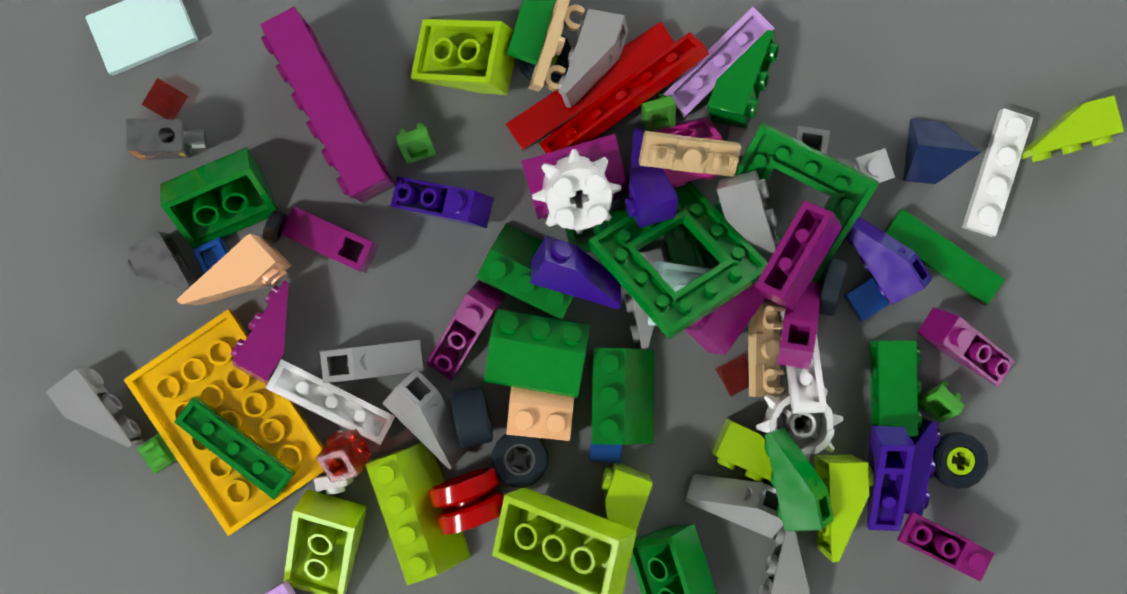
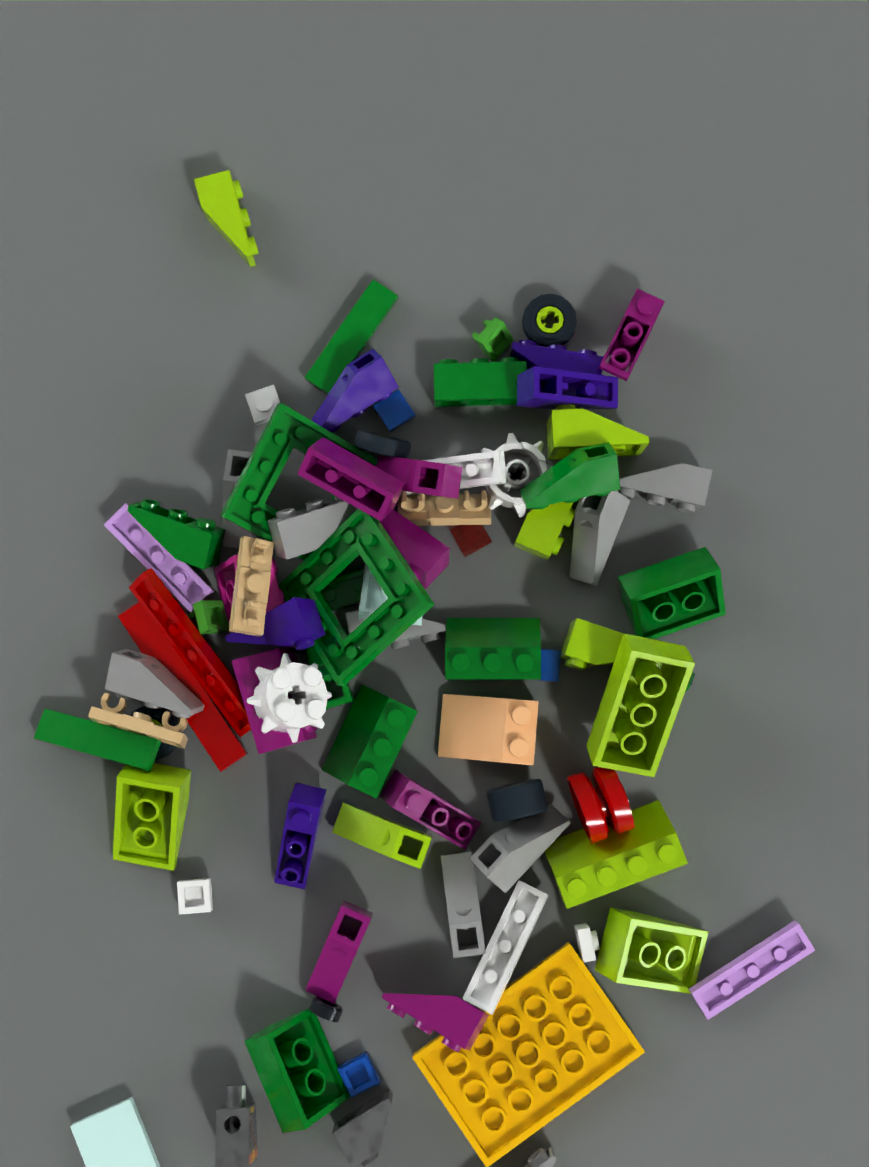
camera: 90 degrees left, 5 degrees down
bright green tile [137,434,177,474] -> none
clear red plate [141,78,188,119] -> none
green tile [174,396,296,500] -> none
light nougat slope [177,233,291,305] -> none
magenta brick [260,6,395,203] -> none
clear red brick [316,429,371,484] -> none
bright green tile [396,123,436,164] -> none
green slope [484,309,591,398] -> none
black wheel [492,433,548,488] -> none
dark purple slope [530,236,621,309] -> none
dark blue slope [903,119,981,185] -> none
magenta slope [917,307,1015,387] -> none
white plate [962,108,1033,237] -> none
none -> white plate [177,878,213,915]
none -> lime slope [332,802,432,869]

